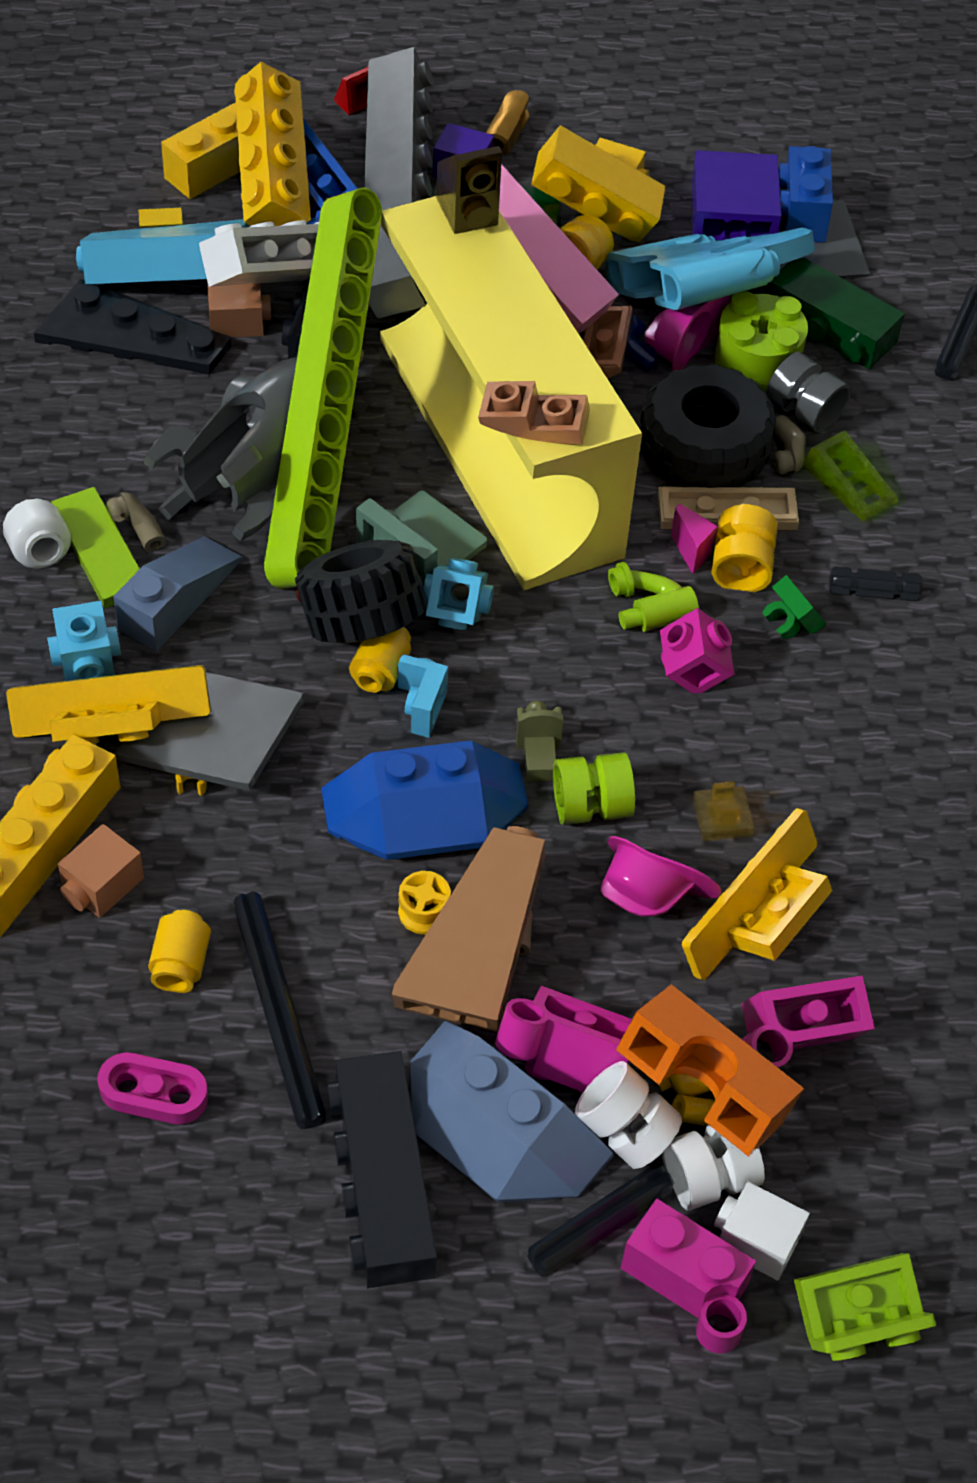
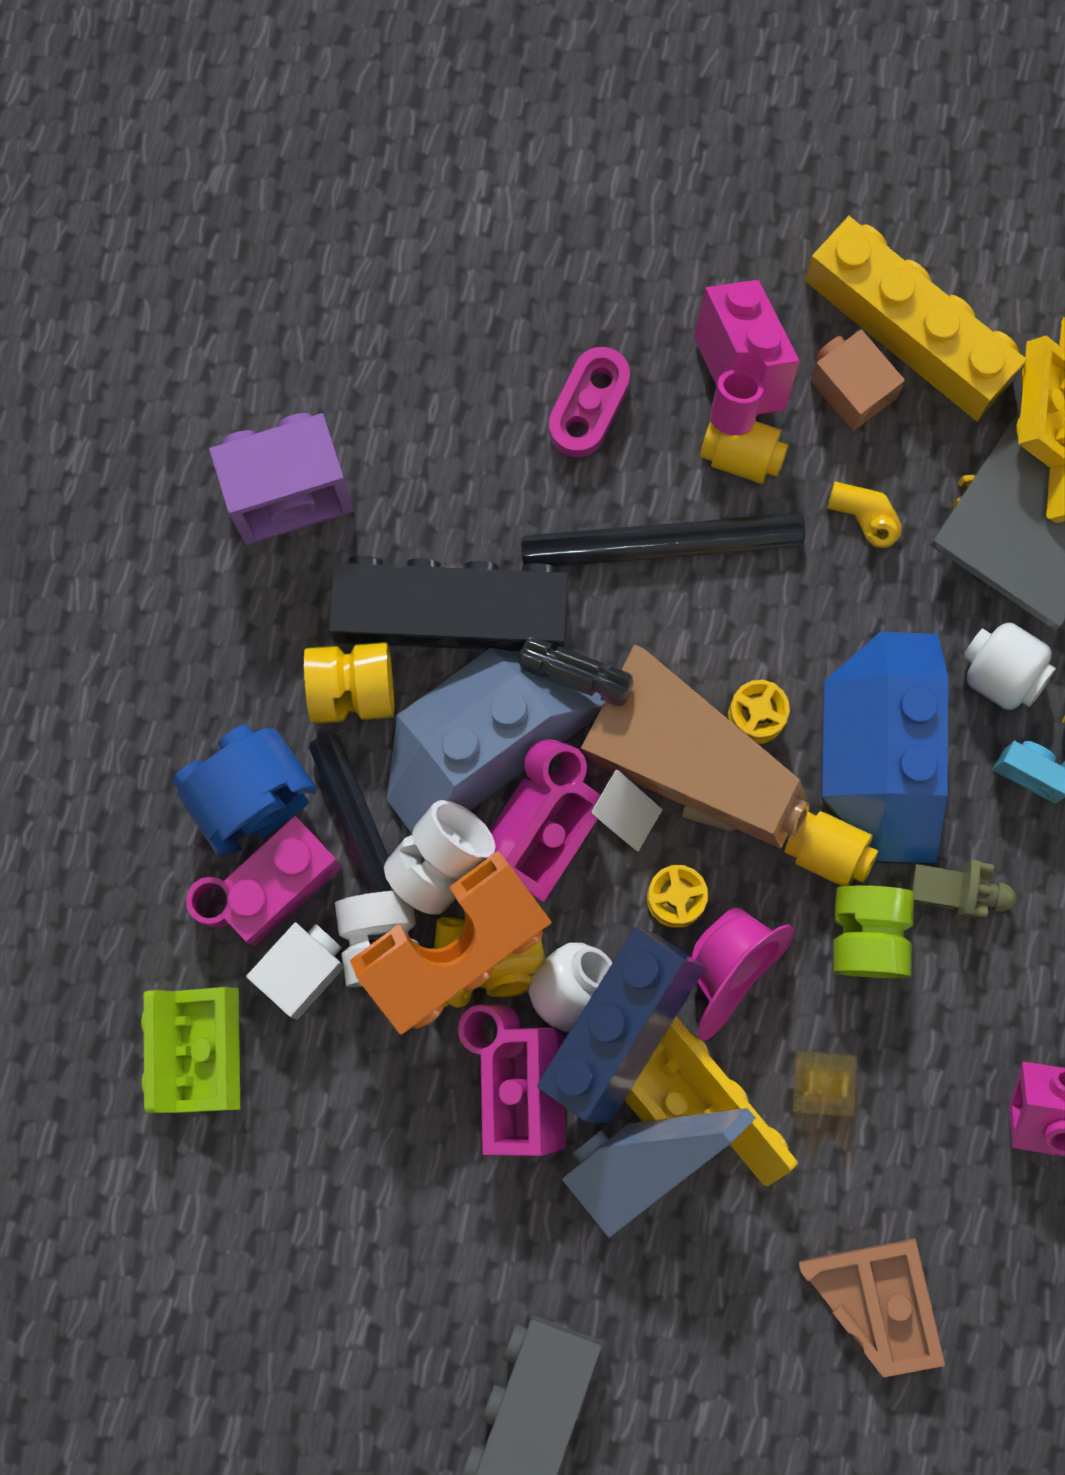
camera: 110 degrees right, 25 degrees up
none -> blue brick [172,724,317,857]
none -> medium lavender brick [209,413,354,545]
none -> yellow wheel [304,642,395,724]
none -> black axle [519,637,634,706]
none -> white head [529,942,612,1032]
none -> dark blue brick [536,927,706,1123]
none -> sand blue slope [562,1108,756,1238]
none -> white sticker [592,770,663,852]
none -> yellow wheel [647,865,708,928]
none -> dark pink hinge [694,280,800,435]
none -> yellow brick [785,811,879,886]
none -> nougat wing [799,1238,945,1377]
none -> yellow arm [827,481,902,548]
none -> white head [963,623,1056,710]

